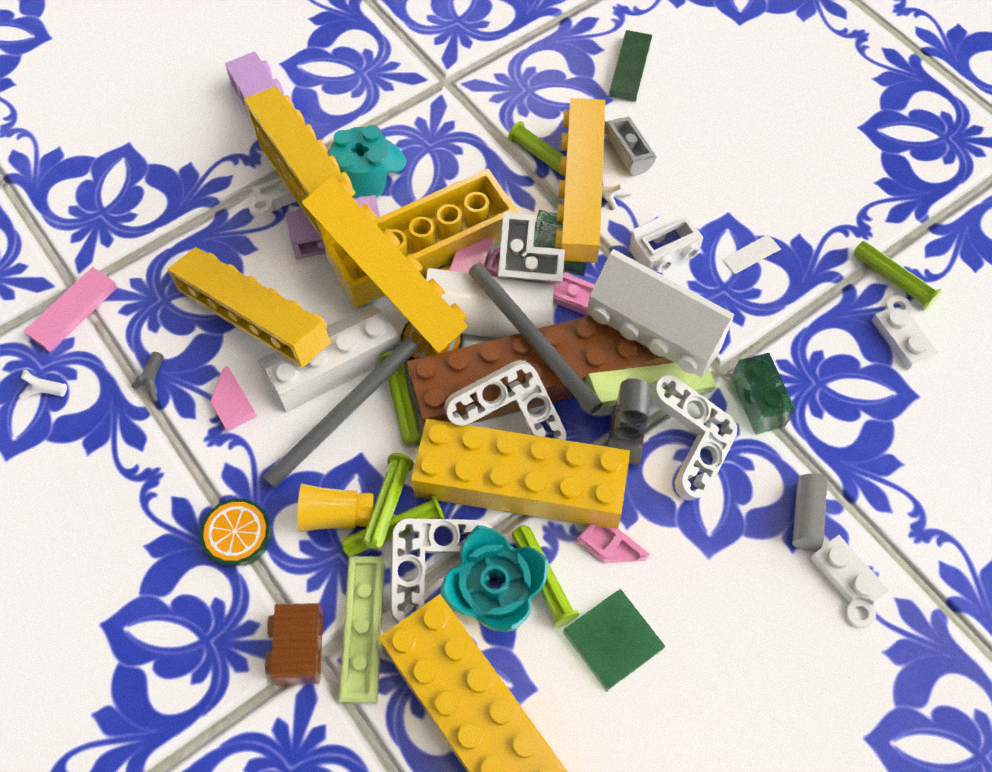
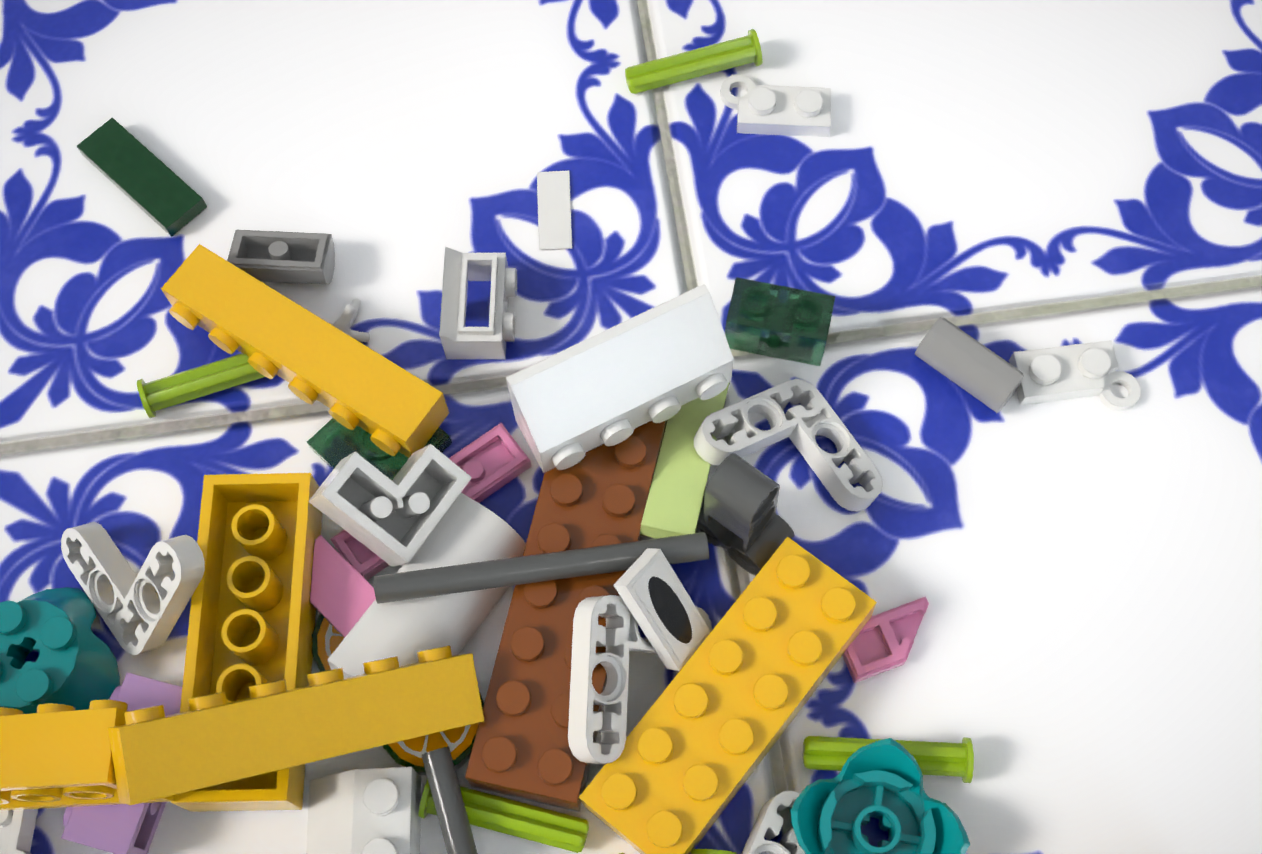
camera: 60 degrees left, 5 degrees up
clear green tile [563,588,666,692] -> none
none -> white beam [61,522,205,656]
none -> white tile [614,548,711,671]

